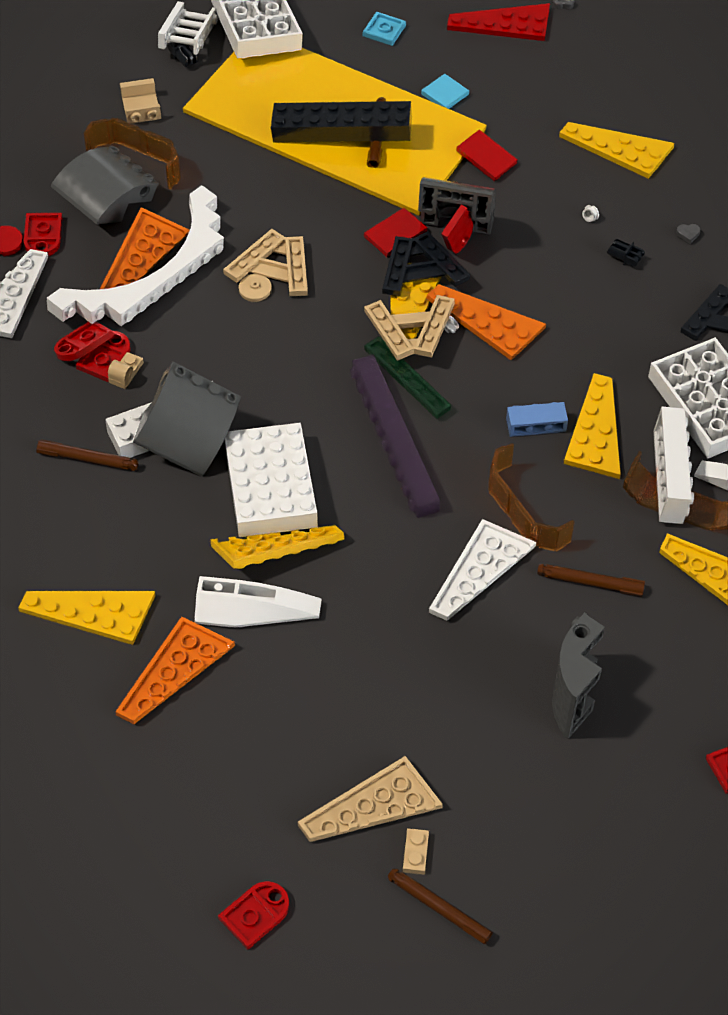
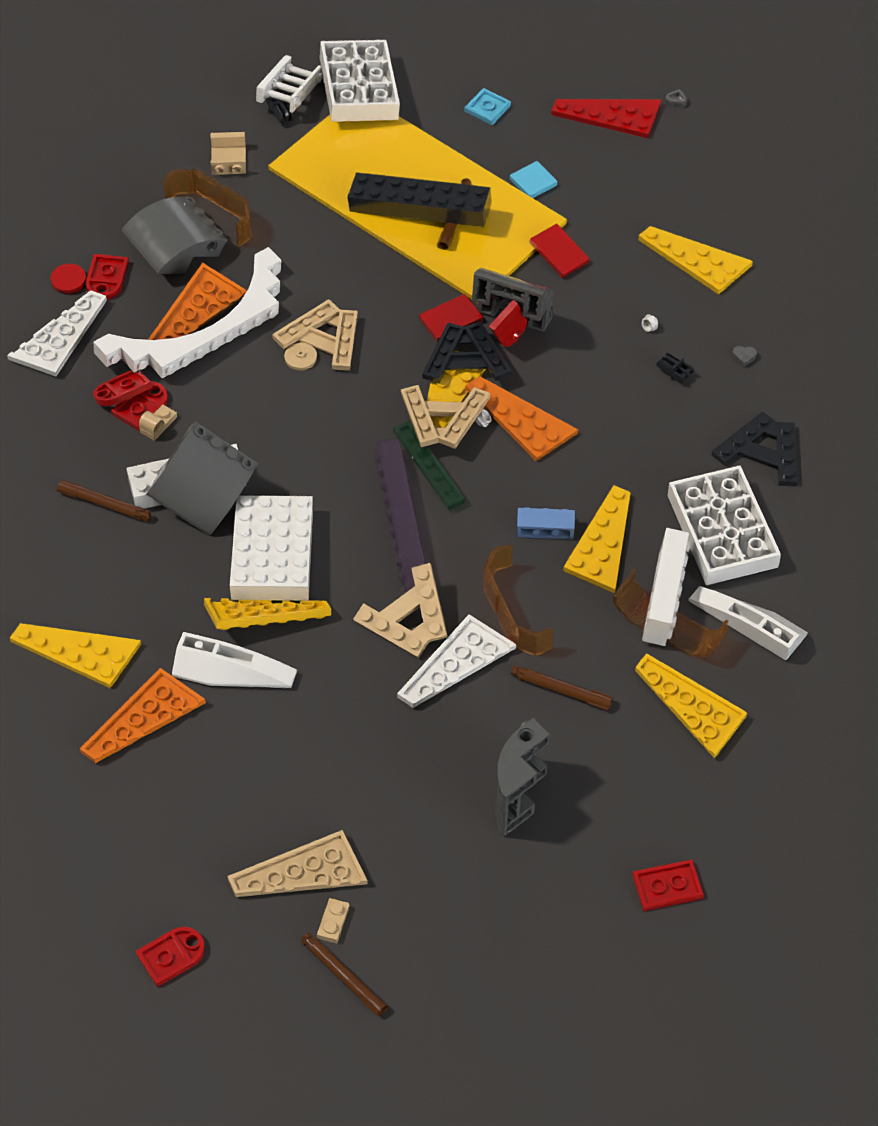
camera: 10 degrees right, 0 degrees up
none -> tan plate [353,563,448,659]

